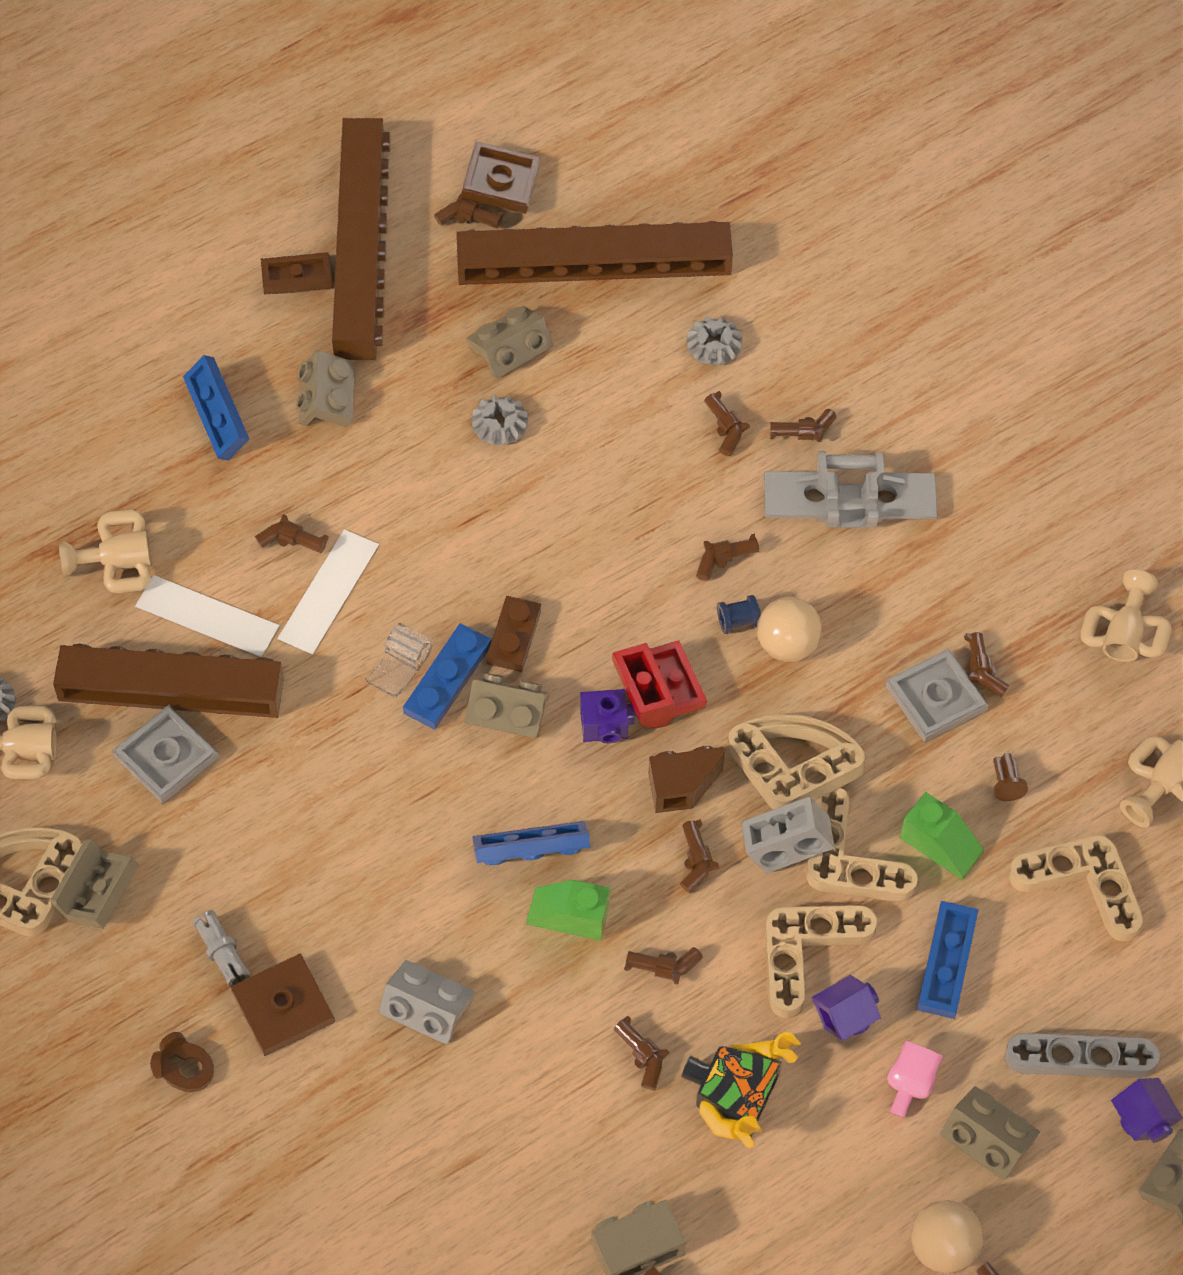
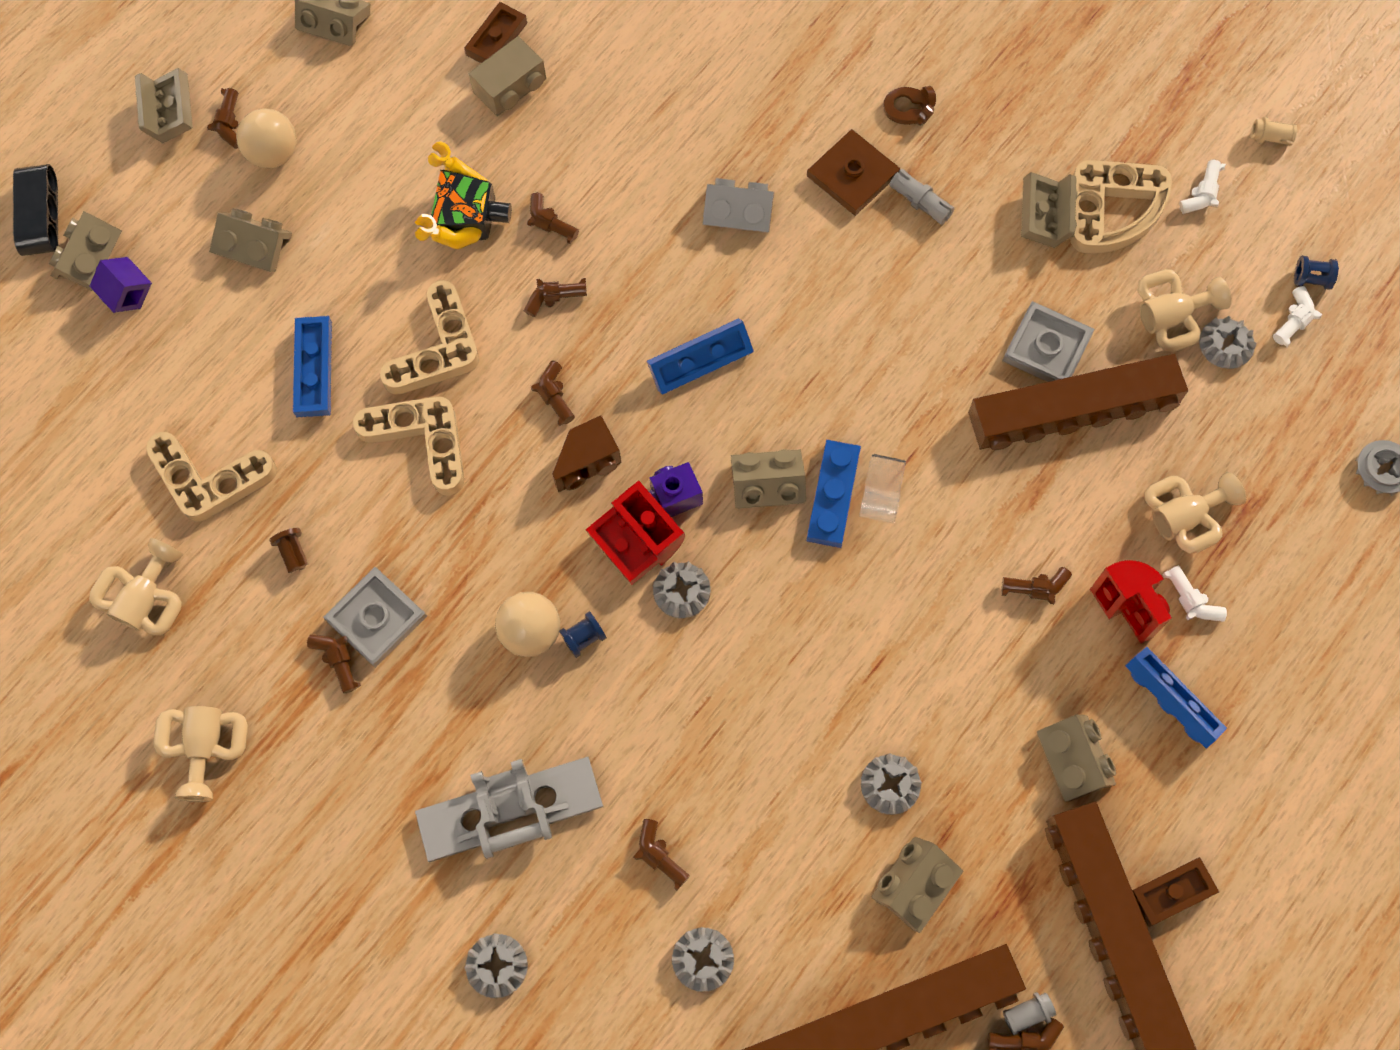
camera: 165 degrees right, 10 degrees up
white sticker [135,575,280,657] -> none
white sticker [277,529,379,655] -> none
reddish brown plate [487,596,541,672] -> none
bright green slope [526,880,610,941] -> none
reddish brown piece [696,533,759,581] -> none
tan beam [728,715,865,810] -> none
light grey brick [742,796,835,874] -> none
reddish brown piece [770,409,837,442] -> none
dark purple brick [812,974,881,1041] -> none
bright pink piece [887,1041,943,1118] -> none
bright green slope [900,791,984,880] -> none
light grey beam [1004,1033,1160,1078] -> none
none -> light grey gear [464,933,528,998]
none -> light grey gear [653,561,711,618]
none -> light grey pin [1002,992,1056,1035]
none -> red brick [1090,560,1172,644]
none -> white piece [1162,565,1227,622]

